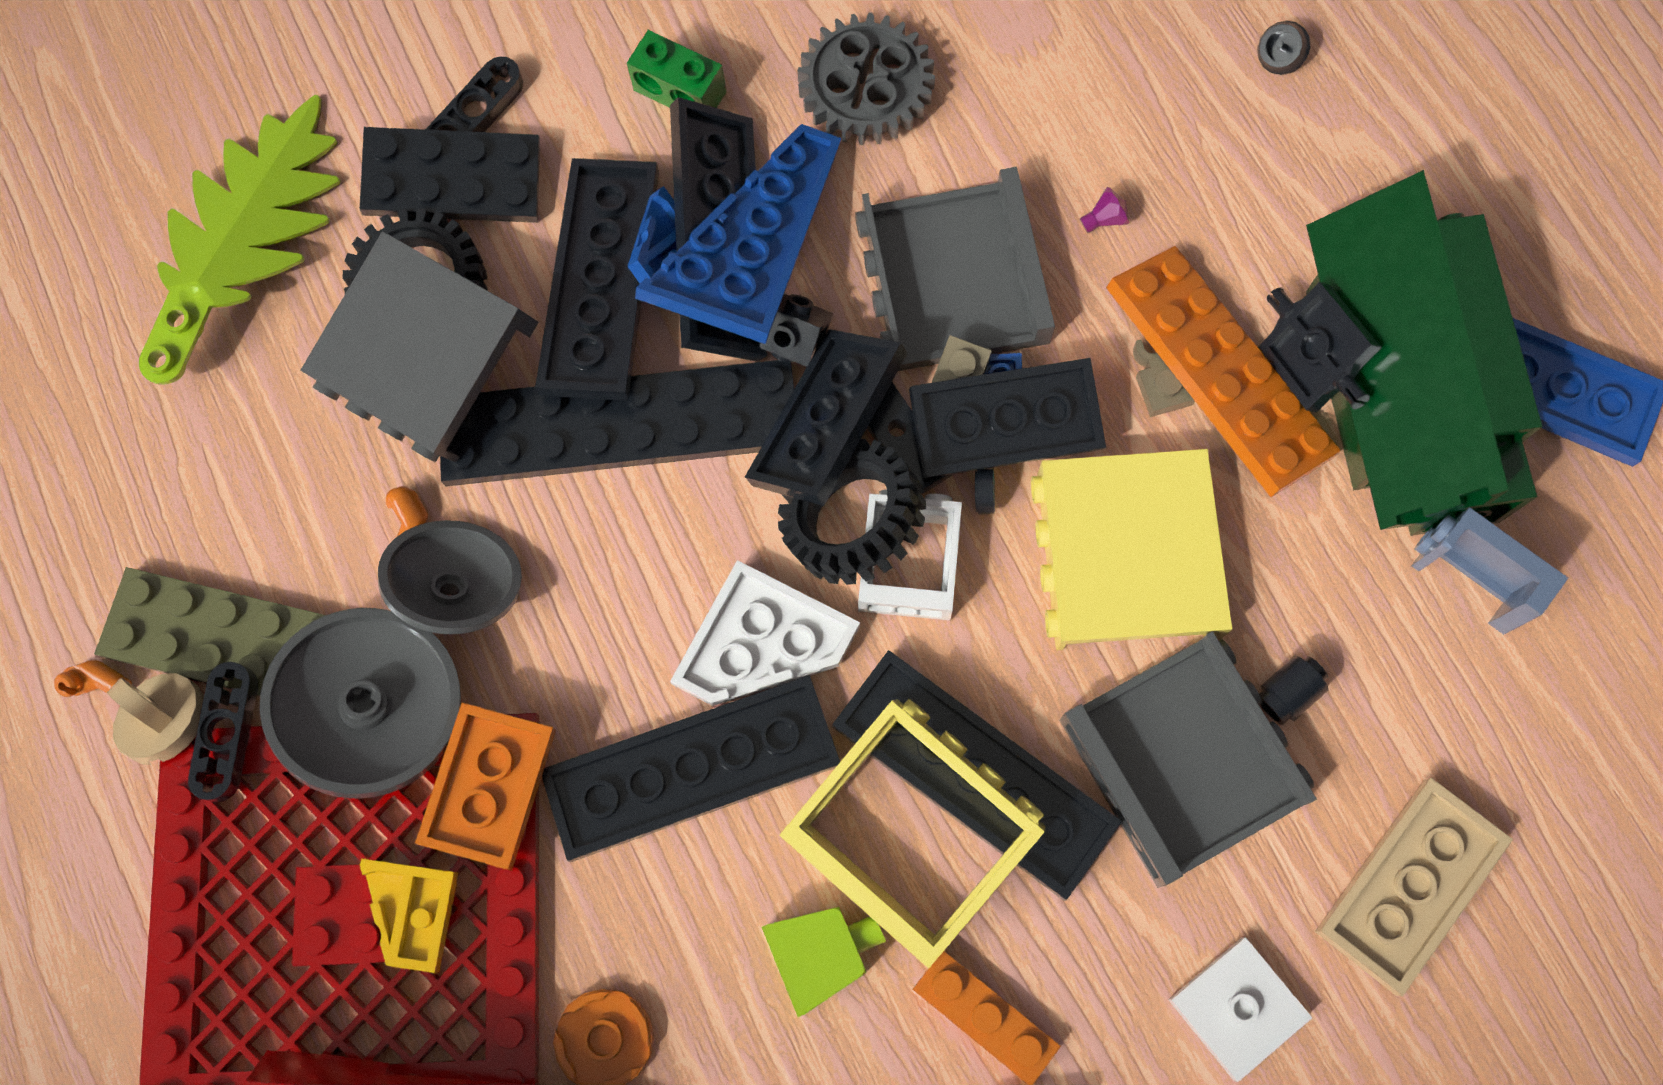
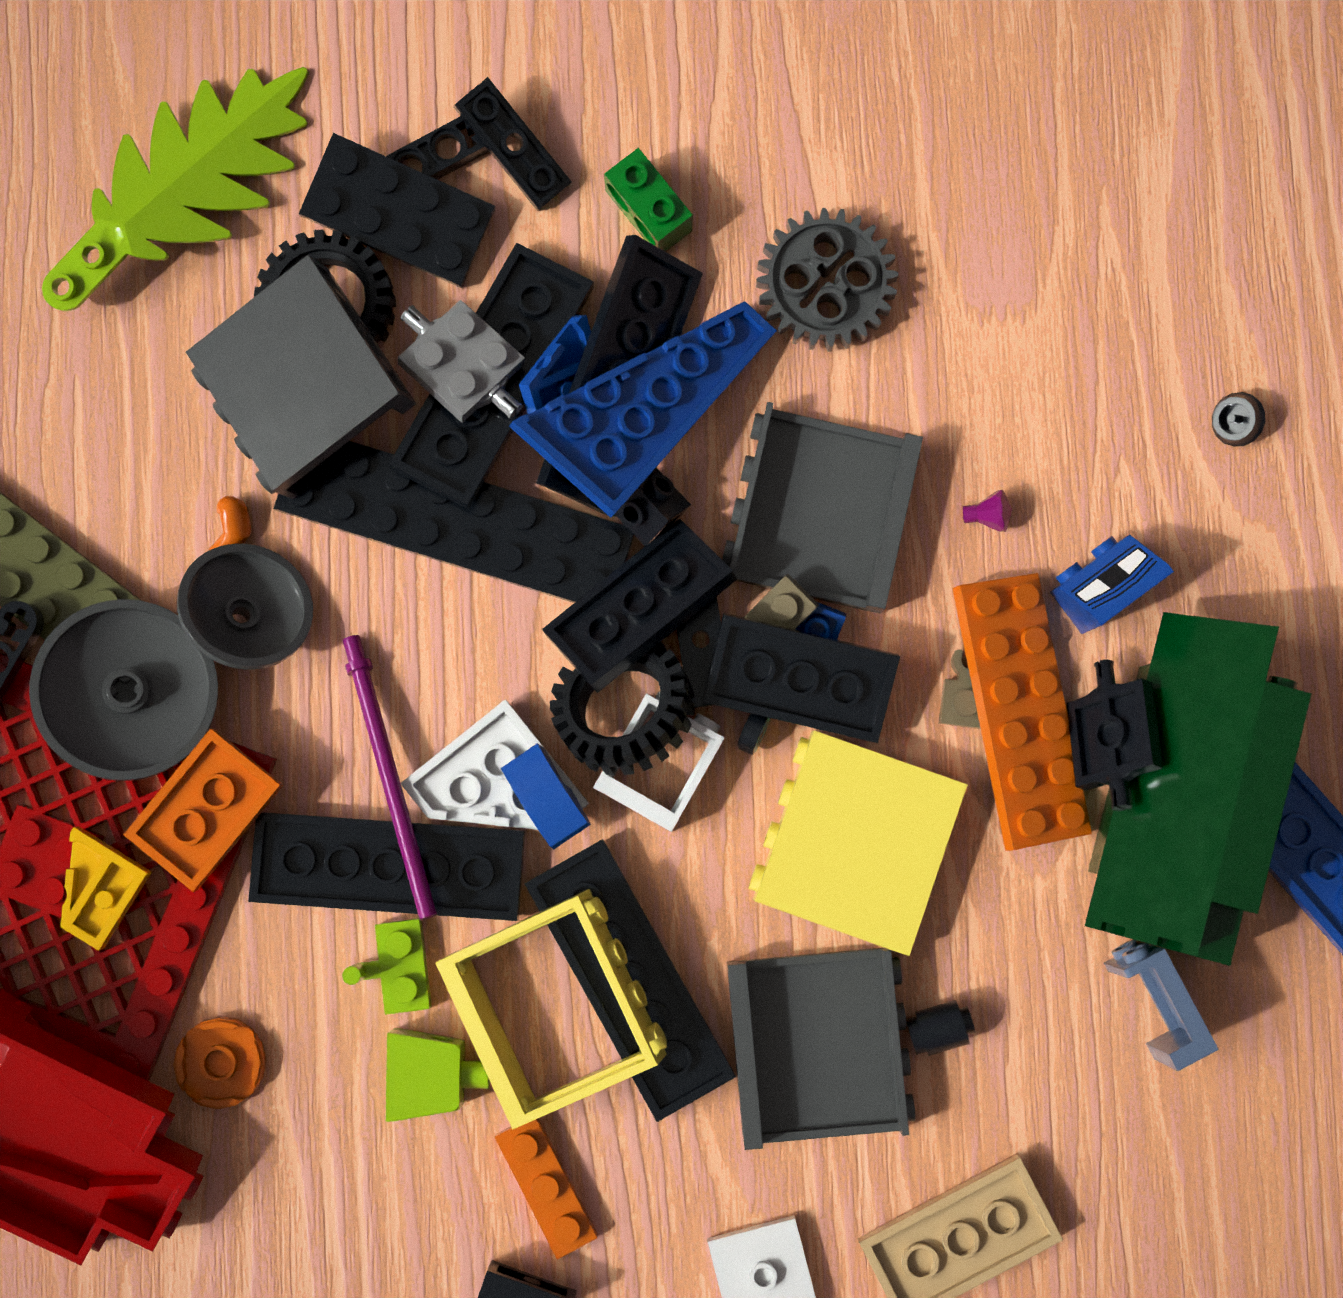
camera: 20 degrees right, 10 degrees up
none -> magenta bar [342,635,437,920]
none -> lime plate [342,918,432,1015]
none -> light grey plate [398,300,525,423]
none -> black tile [454,77,572,211]
none -> blue slope [501,743,591,849]
none -> blue slope [1050,535,1174,634]

